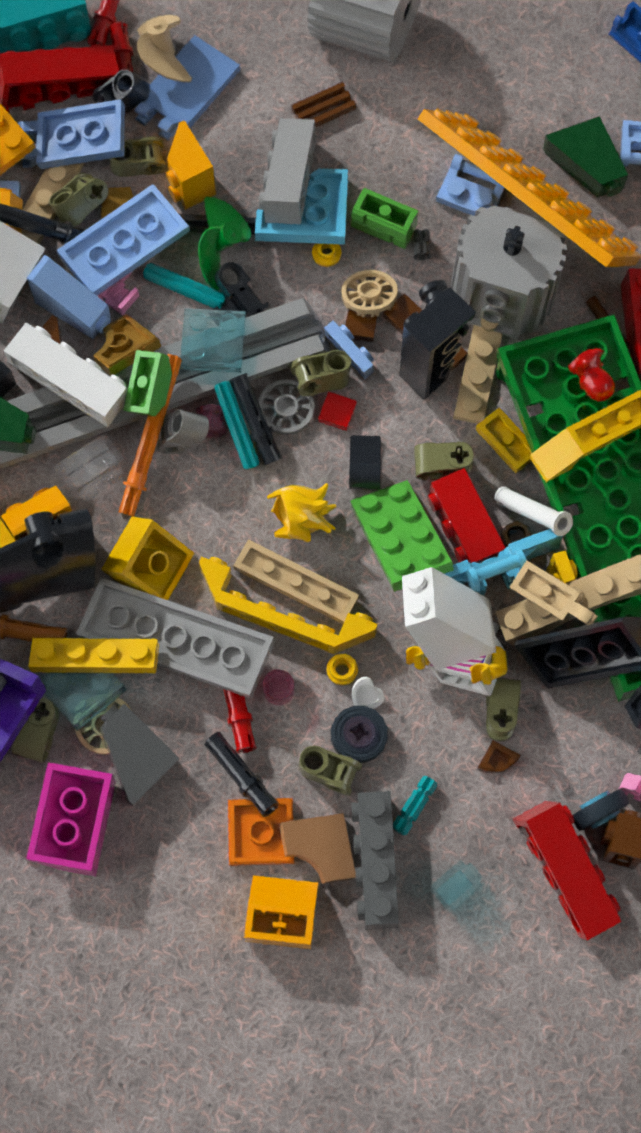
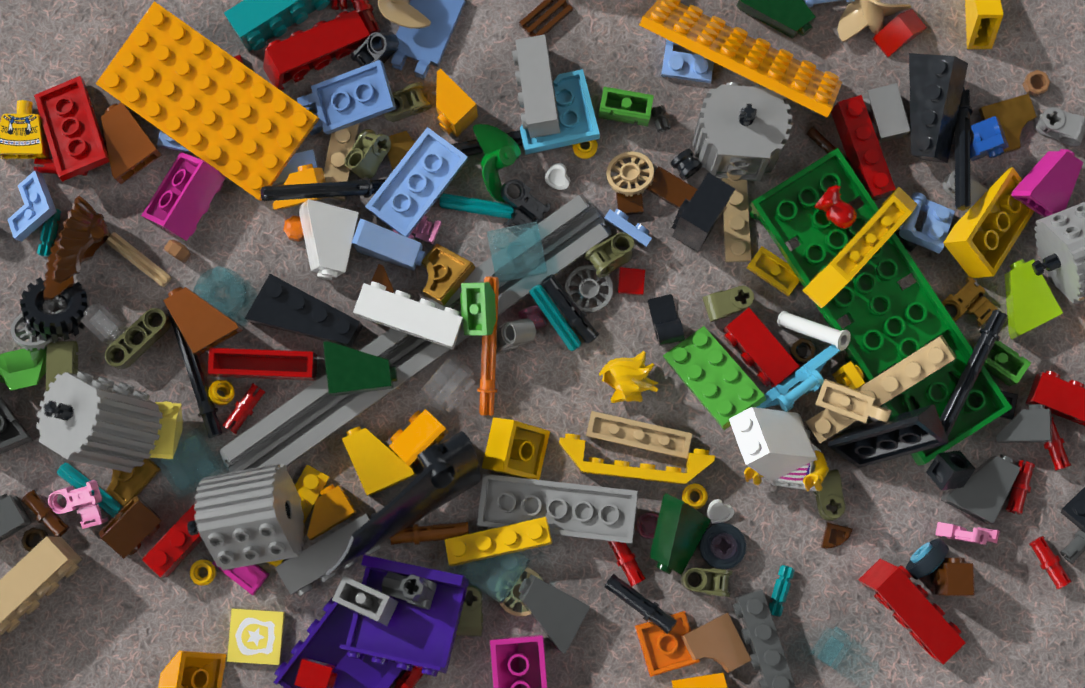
camera: 15 degrees left, 10 degrees up
none -> white piece [545,163,570,190]
none -> dark green slope [649,493,711,575]

